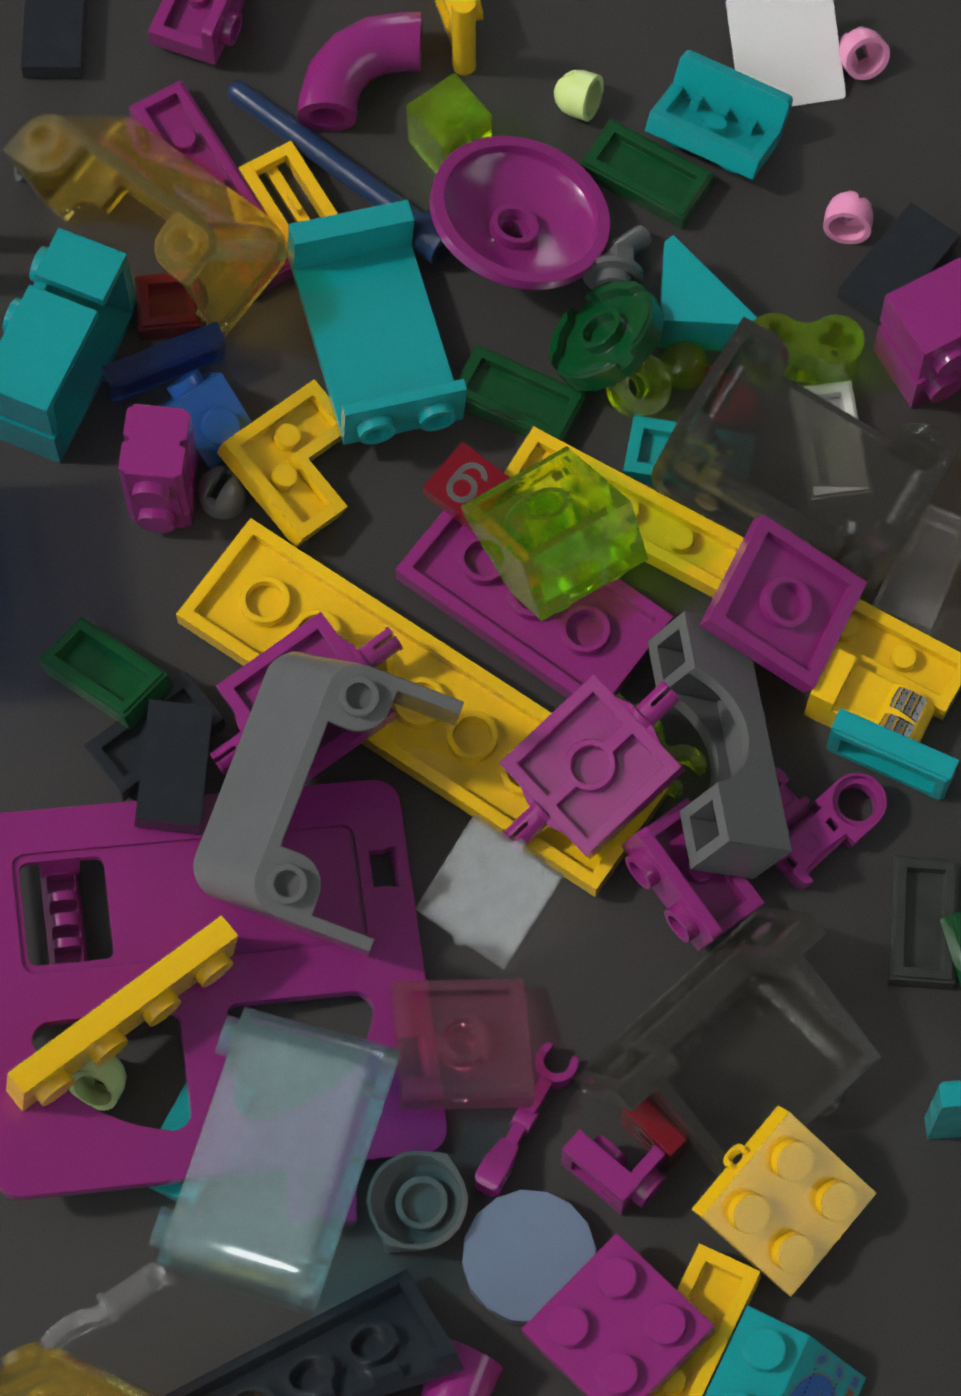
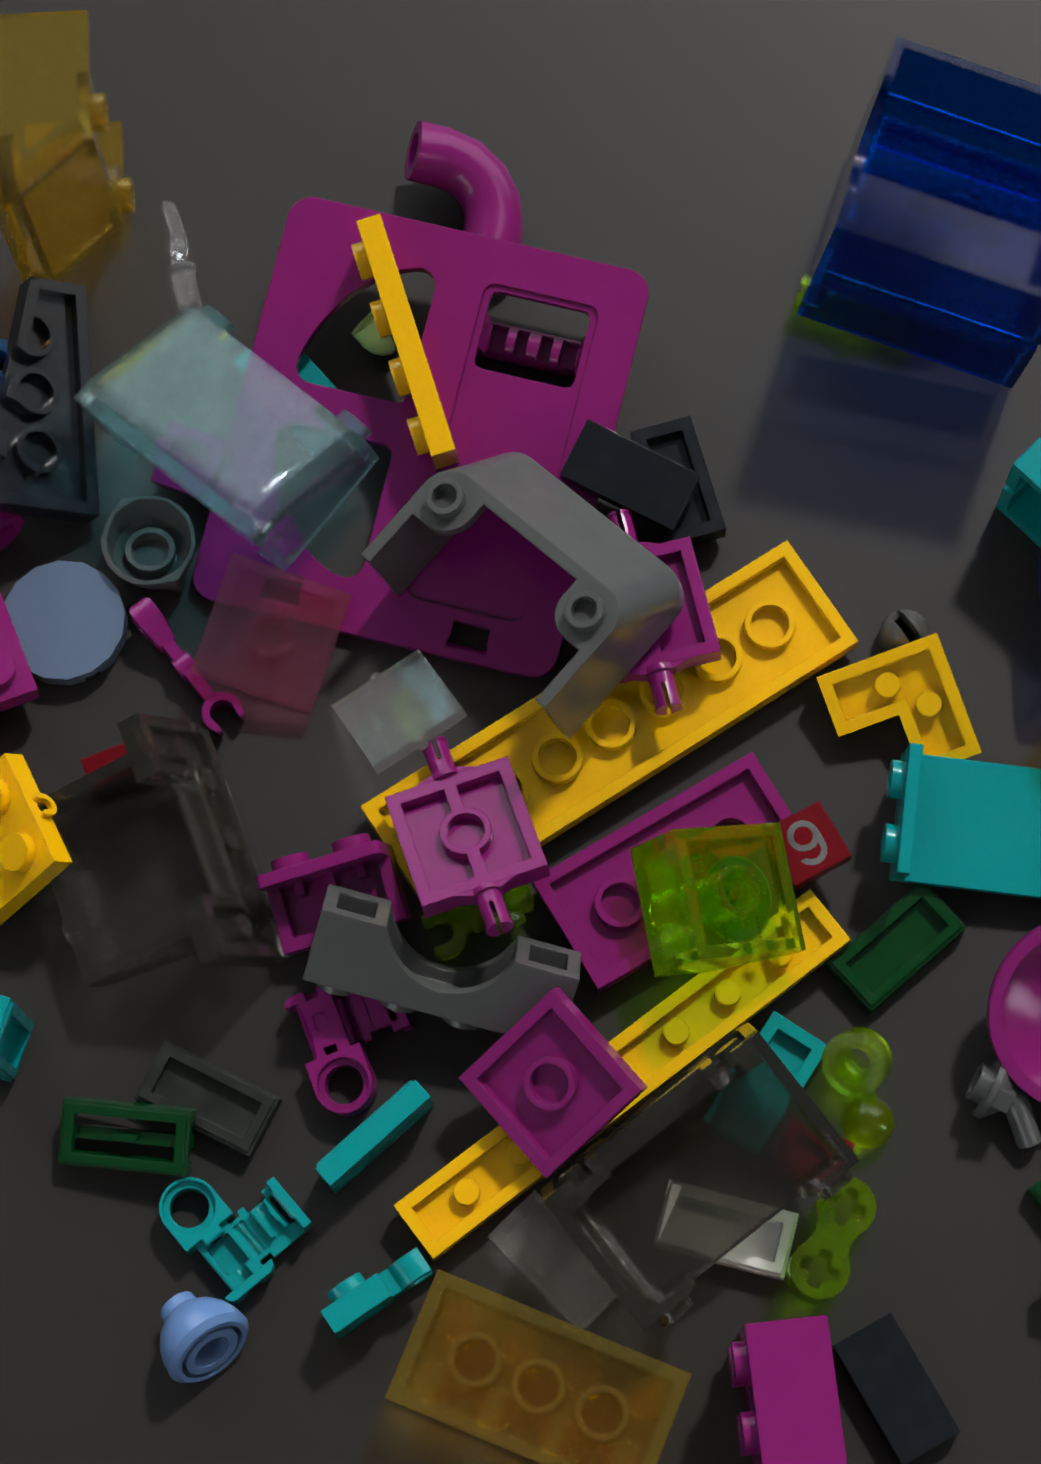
camera: 115 degrees right, 5 degrees up
dark green tile [38,617,174,730] -> none
magenta brick [118,404,200,533] -> none
blue bracket [158,369,252,469] -> none
dark green tile [548,281,664,391] -> none
magenta bracket [561,1129,667,1215] -> none
teal slope [658,235,757,352] -> none
yellow leg [804,646,935,743] -> none
bright pink hinge [823,190,874,244] -> none

